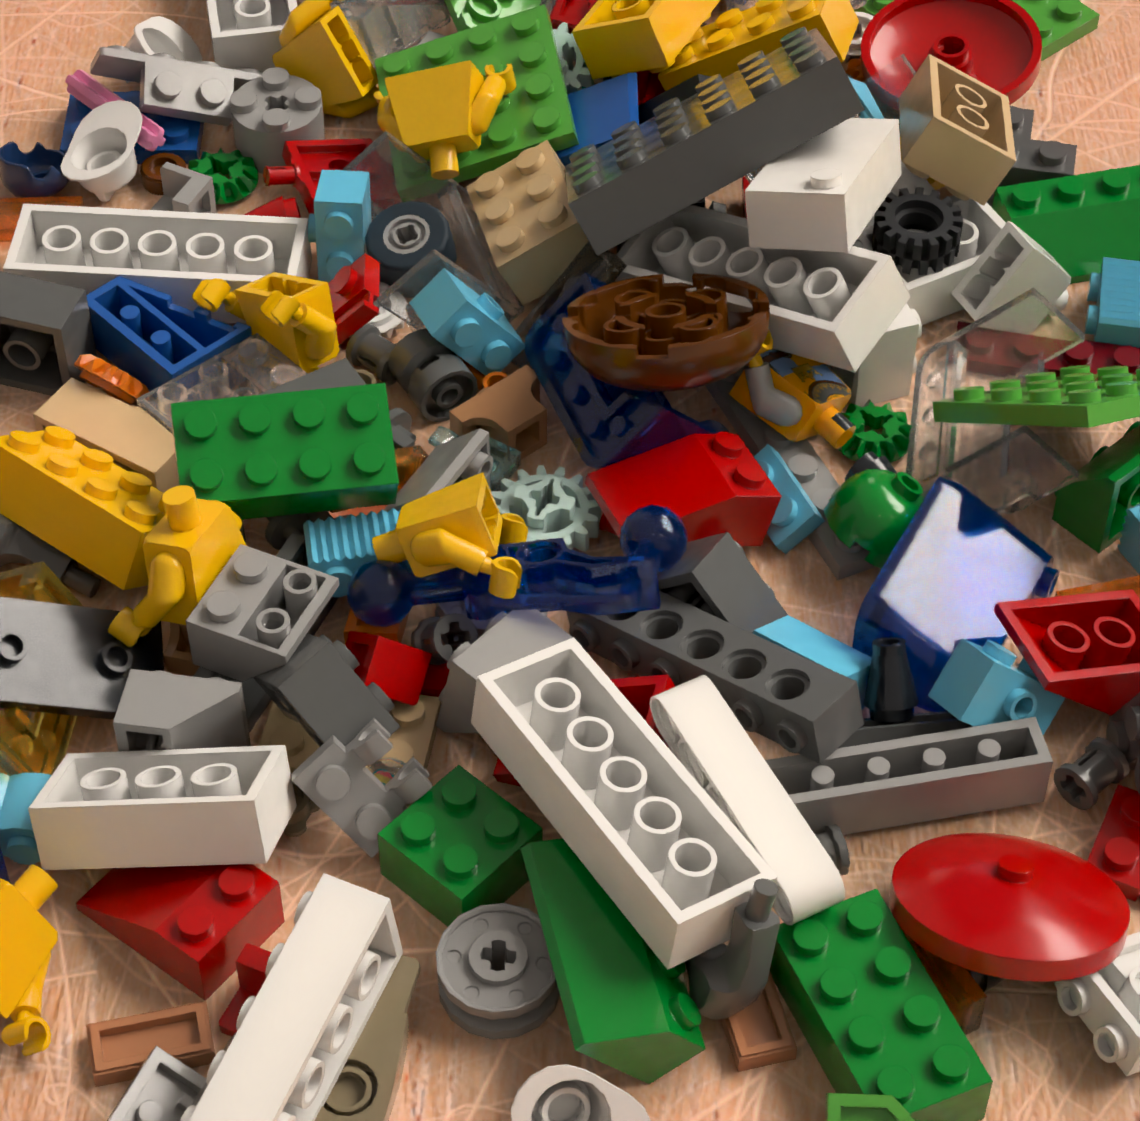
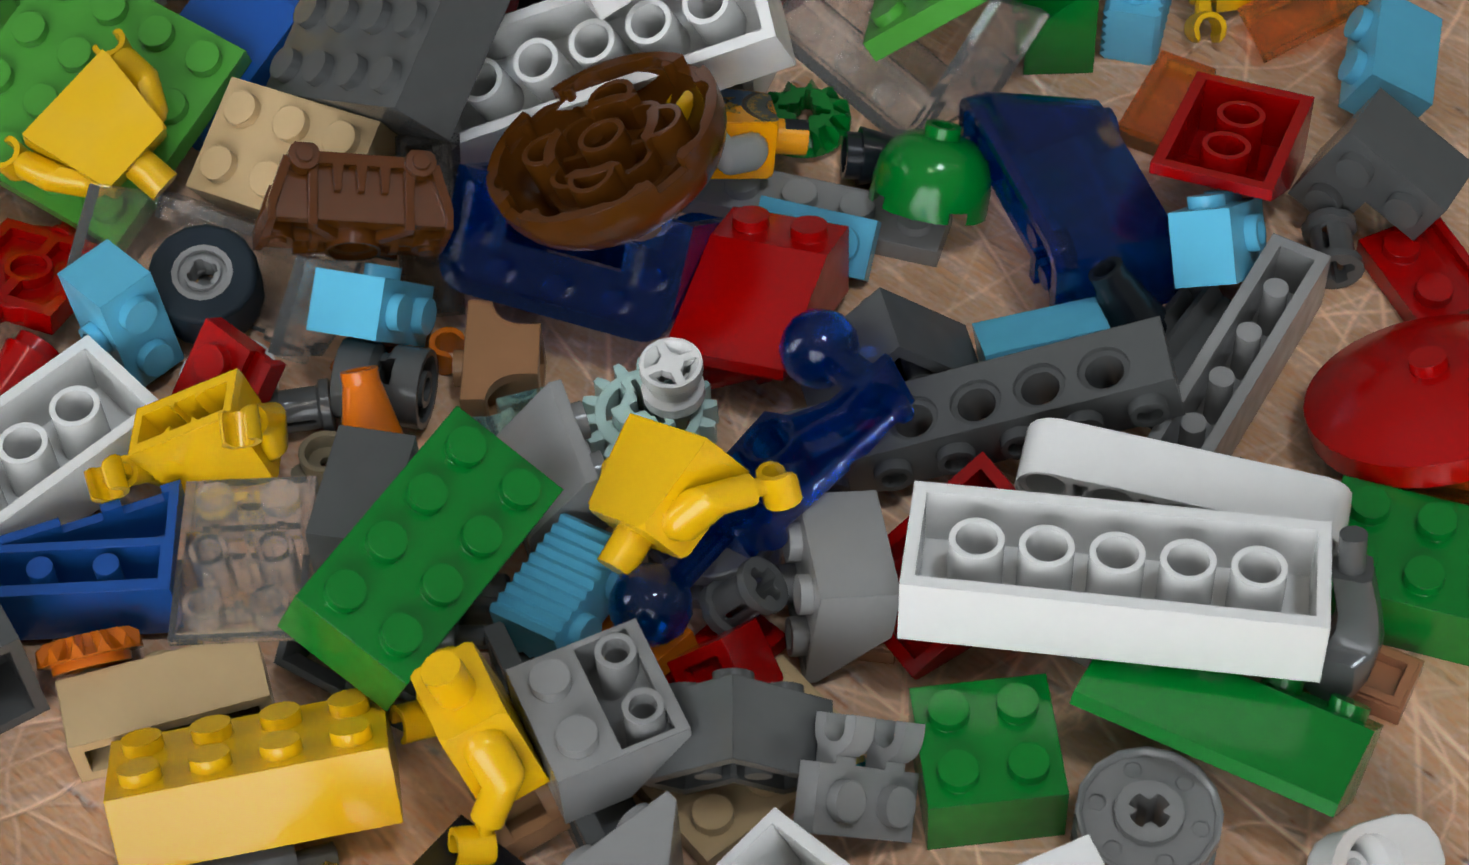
camera: 45 degrees left, 5 degrees up
none -> reddish brown piece [252,141,454,261]
none -> orange cone [340,365,404,434]
none -> white wheel [638,337,706,419]

